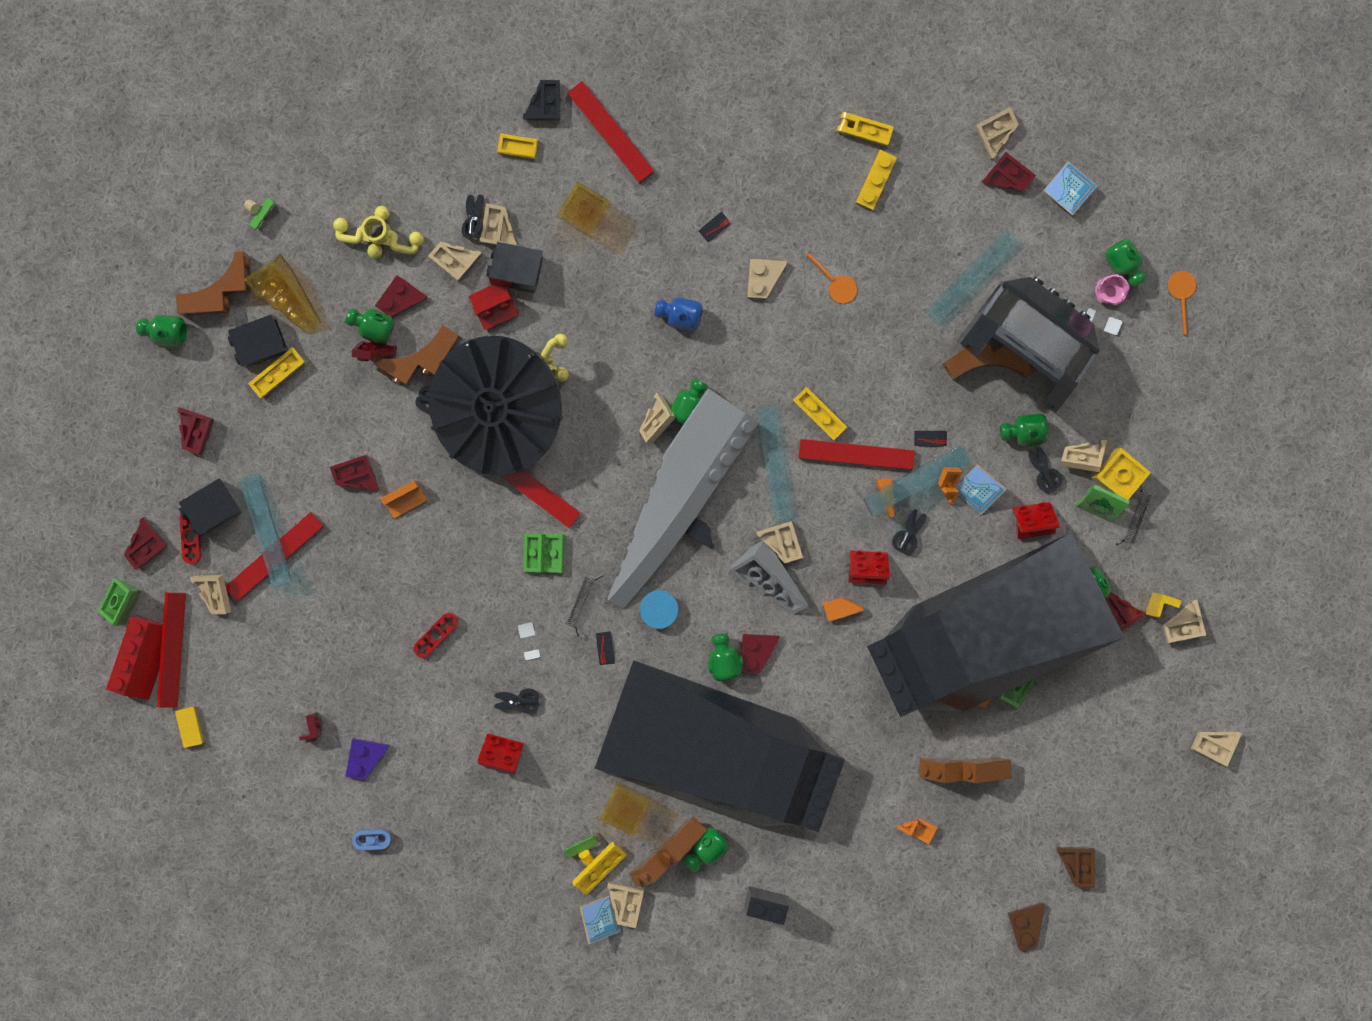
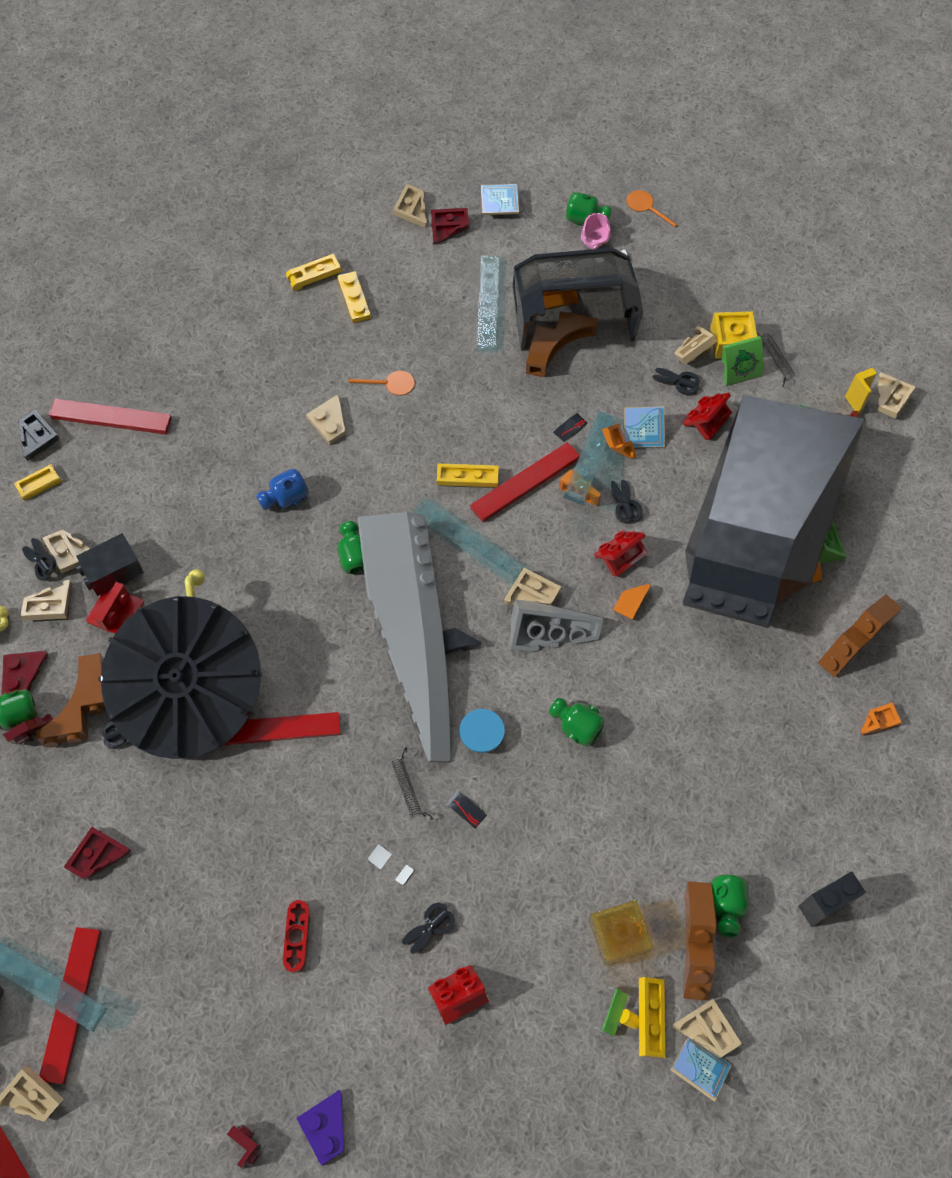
camera: 45 degrees left, 25 degrees down
orange panel [380,480,427,518] -> none
bright green slope [523,533,565,573] -> none
clear yellow brick [557,181,611,237] -> none
black windscreen [595,660,845,832] -> none
tan wing [639,393,675,445] -> none
black sticker [699,210,733,242] -> none
dark red wing [741,634,779,673] -> none
green piece [1000,414,1049,447] -> none

